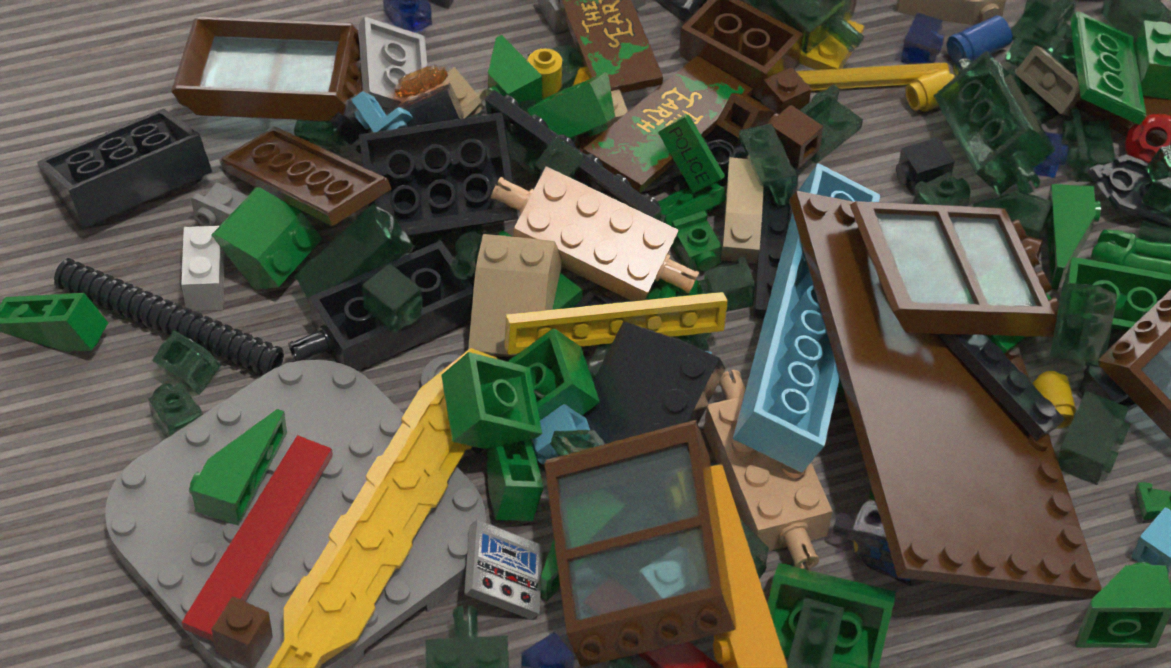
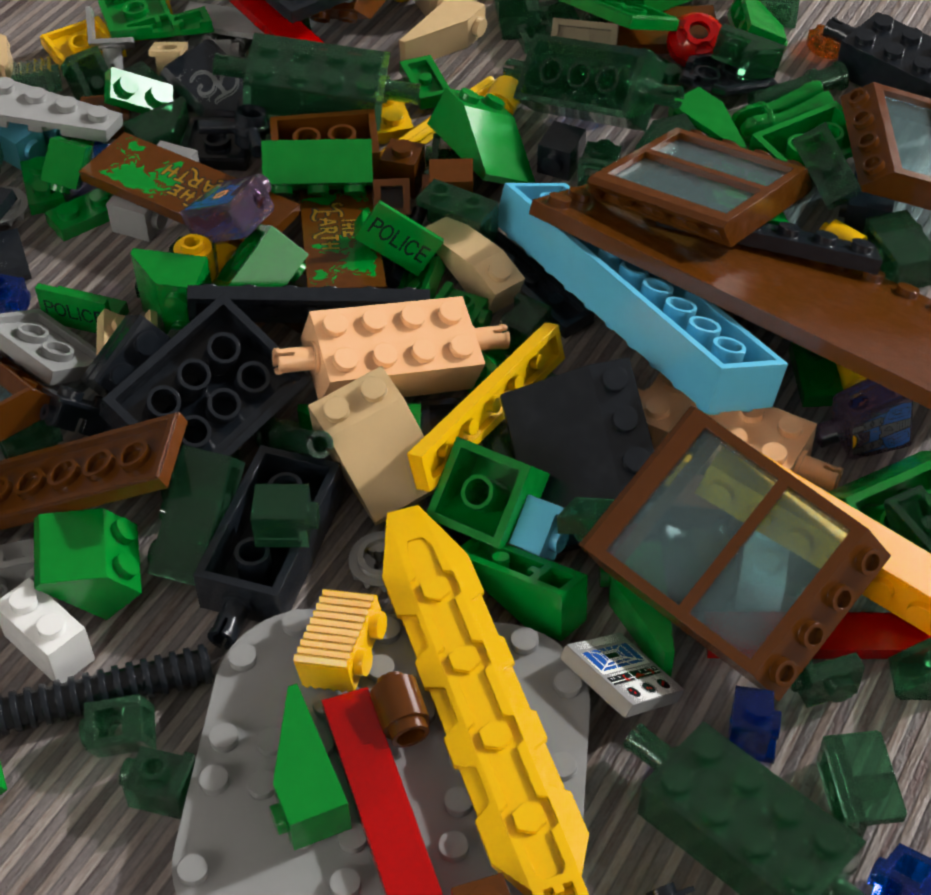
camera: 40 degrees left, 5 degrees down
medium azure bracket [352,91,413,132] -> none
clear orange gear [394,65,448,98] -> none
green slope [441,352,542,449] -> none
clear green bracket [535,137,584,182] -> none
clear blue brick [901,12,945,64] -> none
blue piece [946,16,1012,68] -> none
none -> green panel [35,283,129,334]
none -> clear purple torso [180,174,274,243]
none -> green brick [261,139,373,197]
none -> yellow brick [293,589,387,693]
none -> reddish brown brick [370,671,430,748]
none -> green plate [399,55,450,110]
none -> green slope [427,88,536,184]

